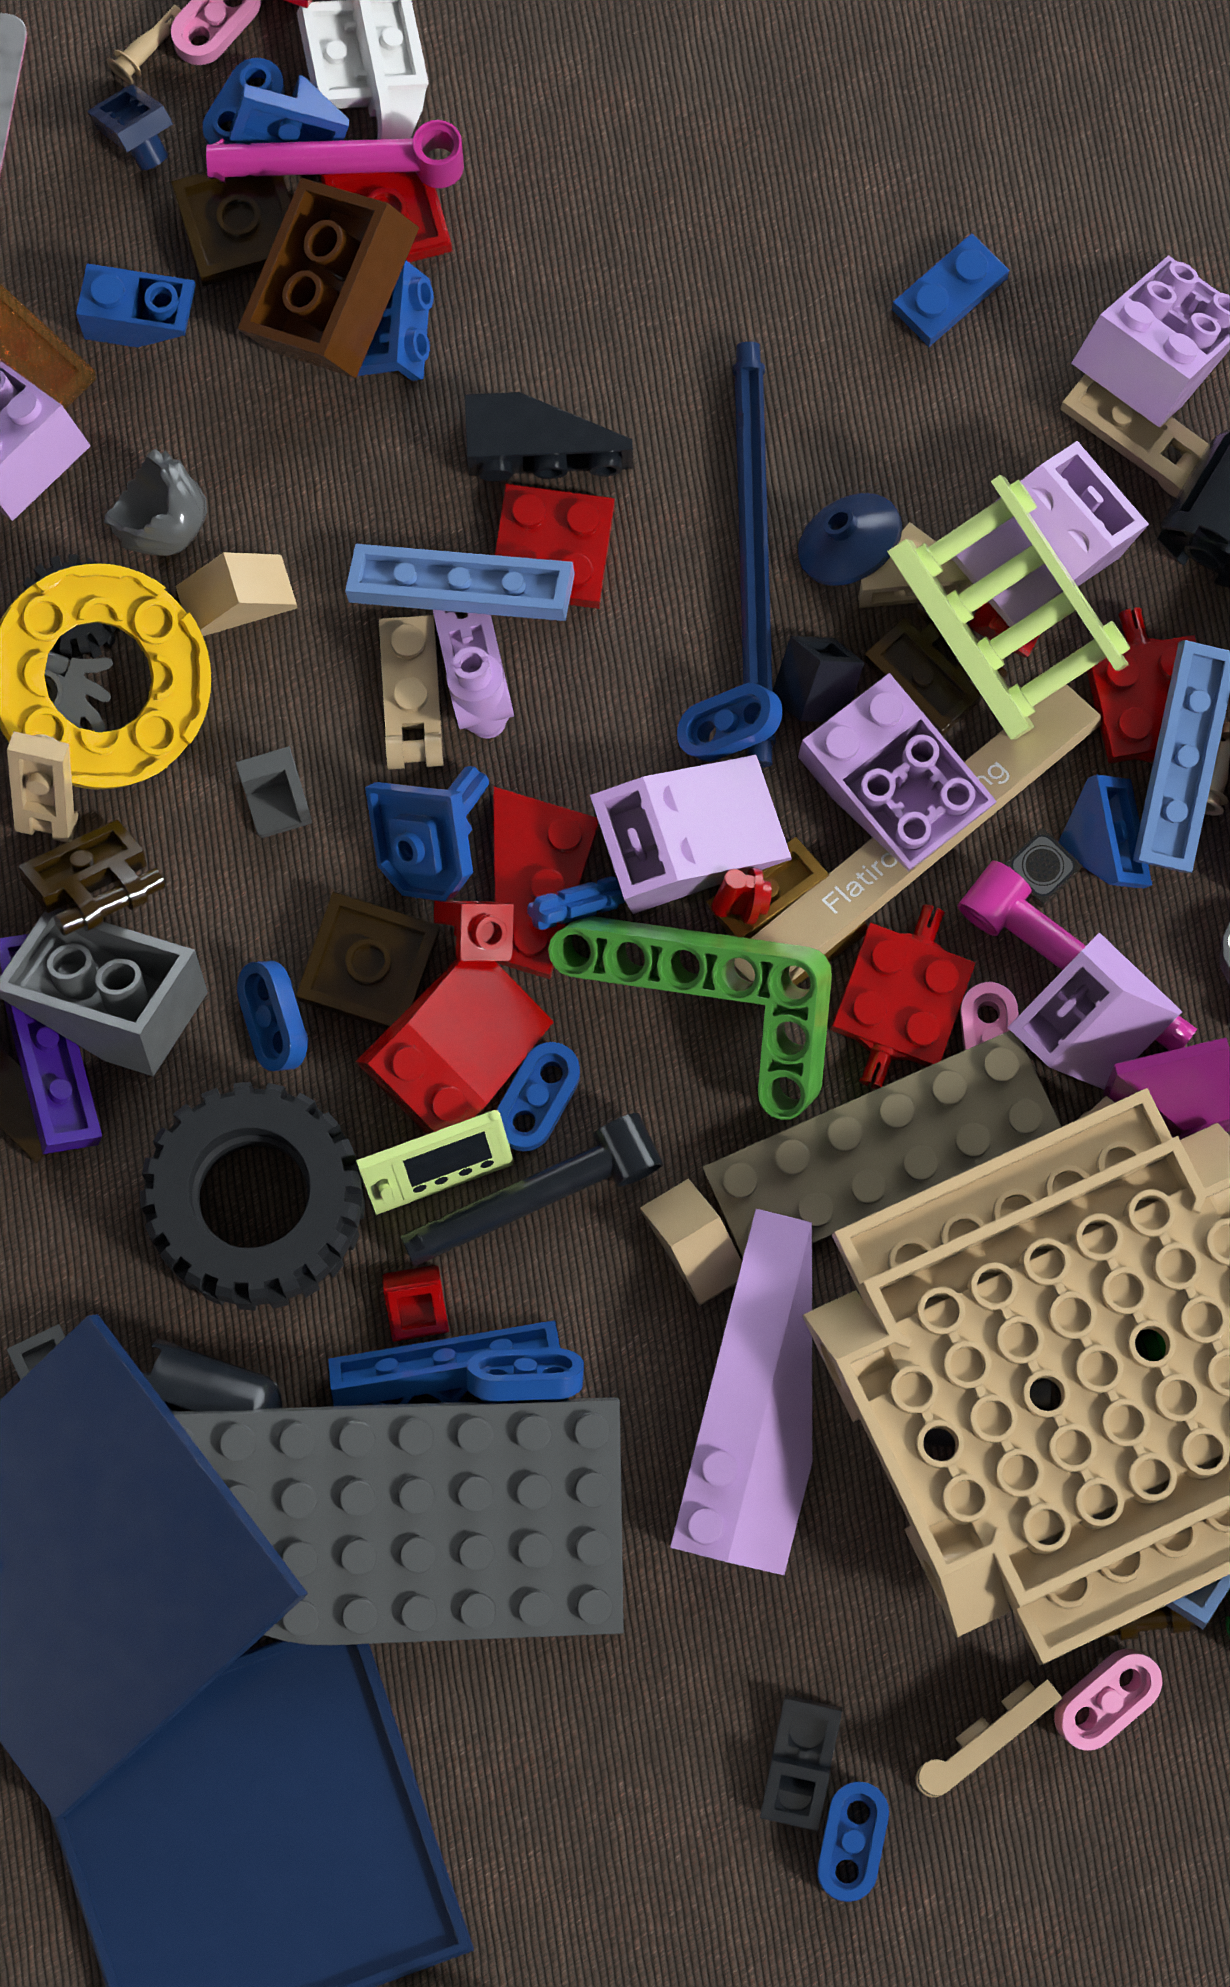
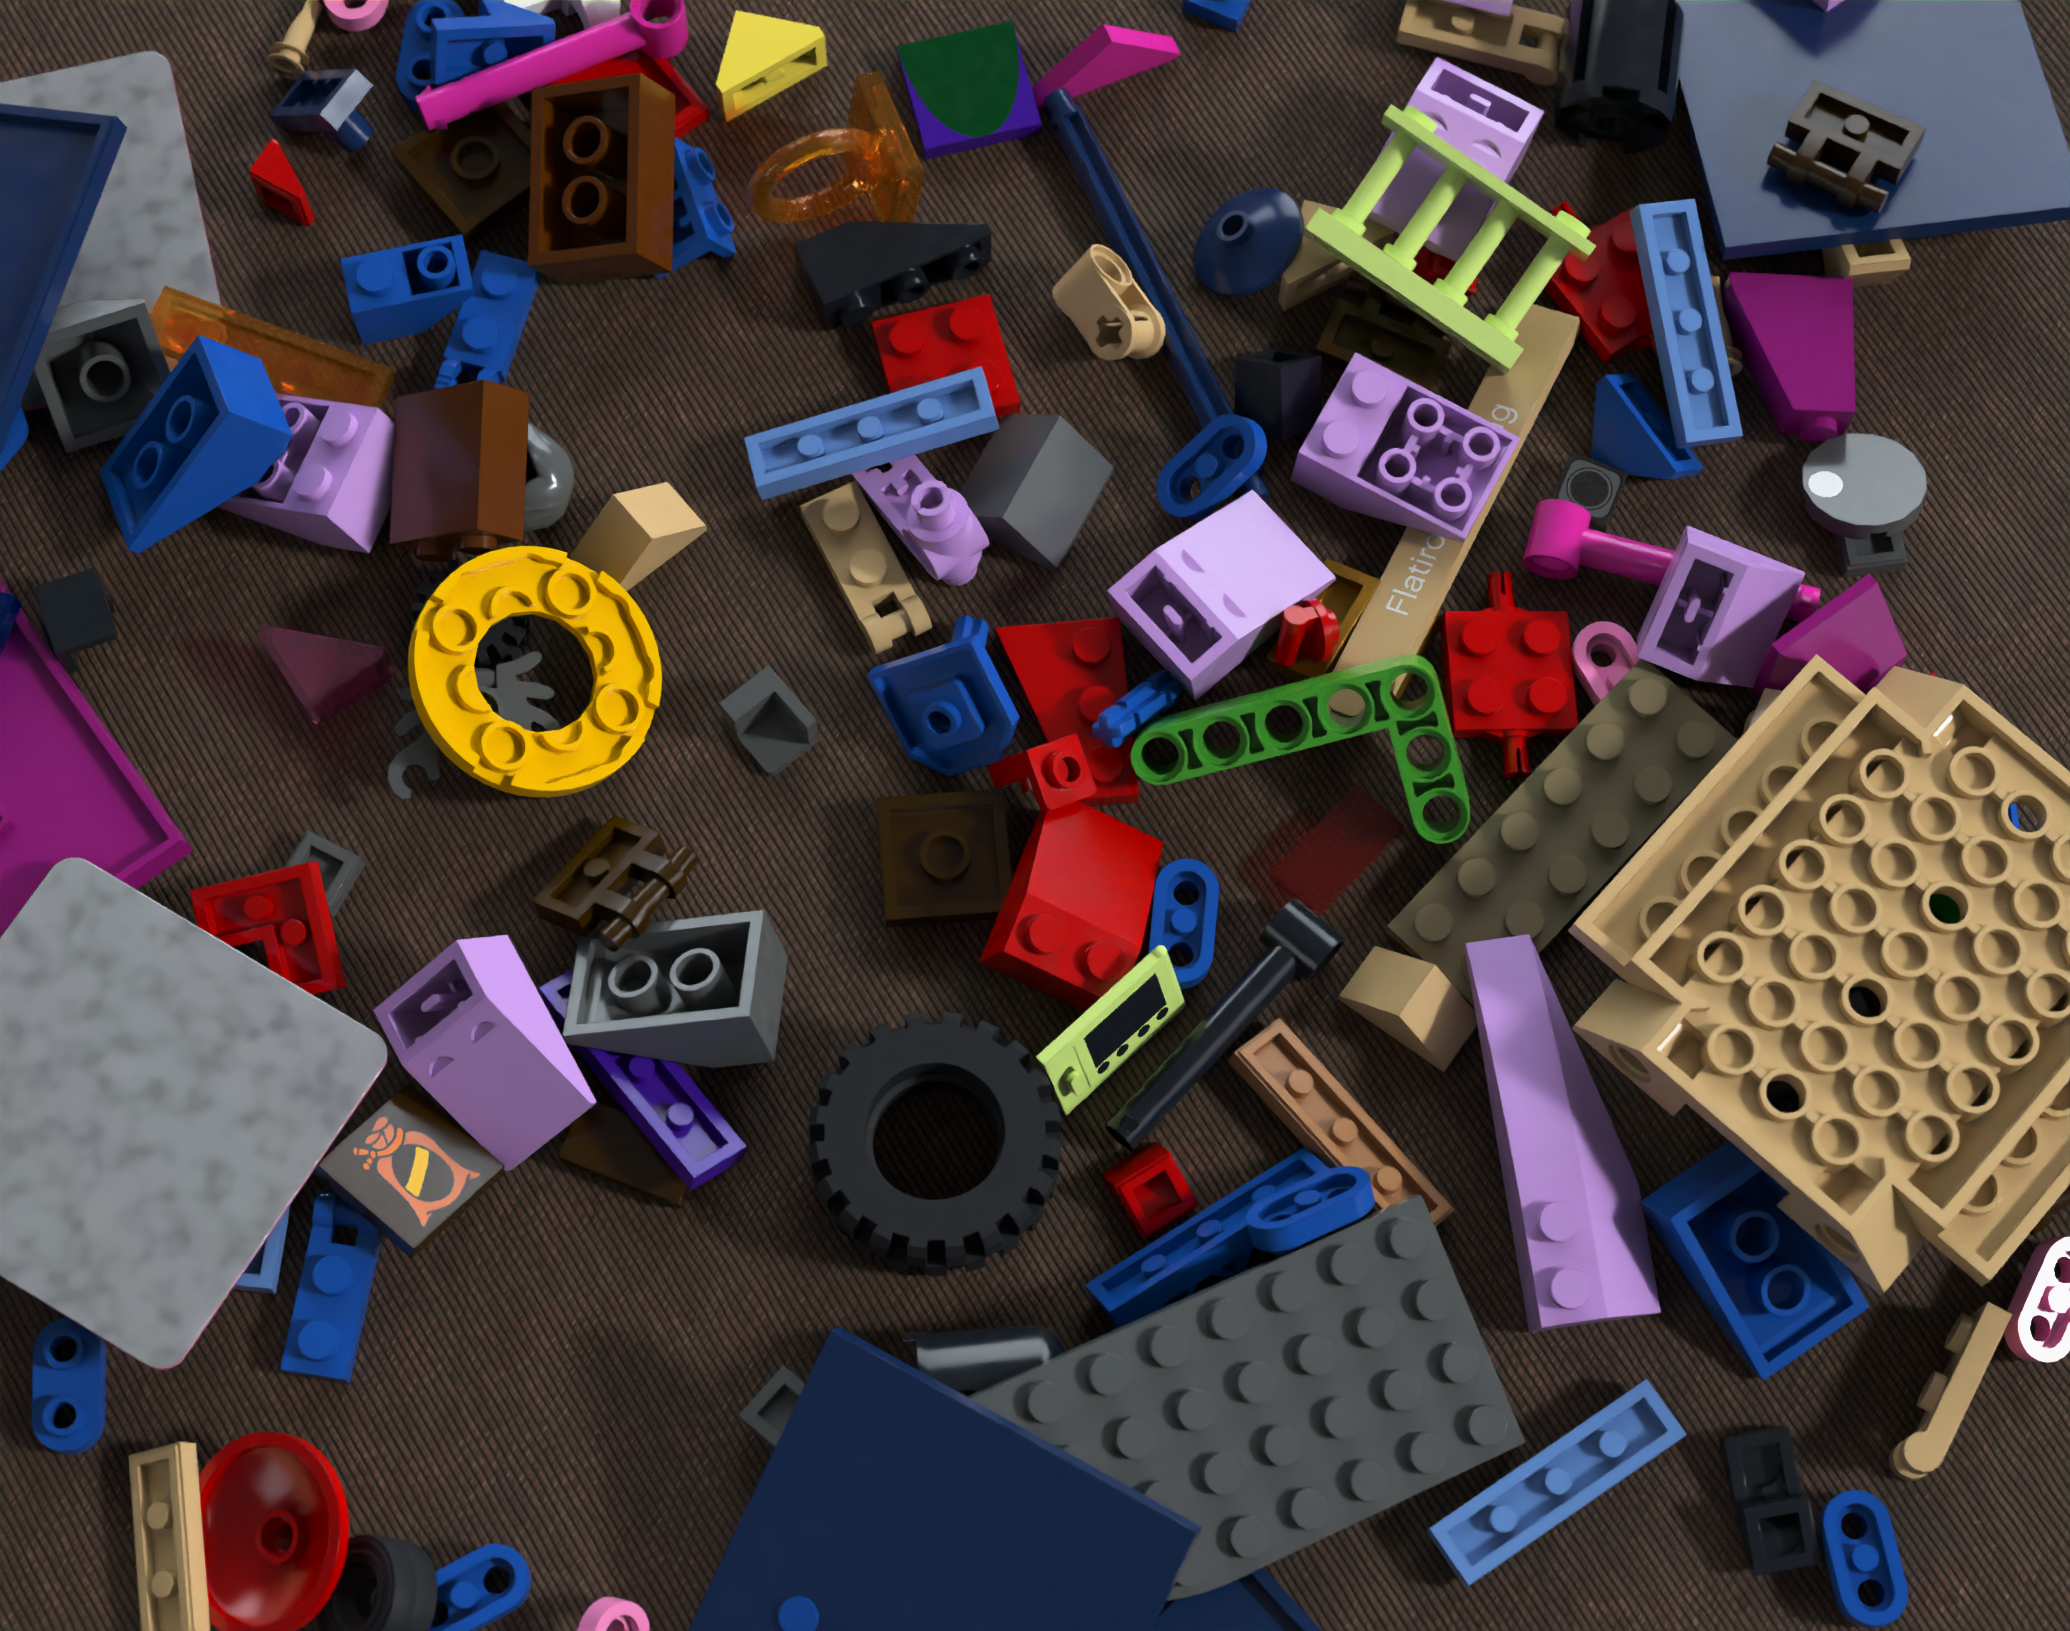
camera: 25 degrees left, 5 degrees down
tan plate [7,731,78,843] -> none
blue plate [237,960,308,1071] -> none
none -> red slope [249,139,315,226]
none -> reddish brown brick [389,379,529,562]
none -> blue hinge [434,250,541,389]
none -> light yellow slope [716,10,827,122]
none -> clear orange tile [746,70,925,223]
none -> dark green tile [897,21,1042,160]
none -> dark grey slope [960,414,1114,573]
none -> dark pink tile [1032,24,1181,109]
none -> tan piece [1052,244,1166,361]
none -> medium nougat tile [1228,1018,1455,1228]
none -> clear red tile [1270,785,1404,917]
none -> medium blue plate [1426,1379,1687,1589]
none -> blue slope [1639,1141,1869,1381]

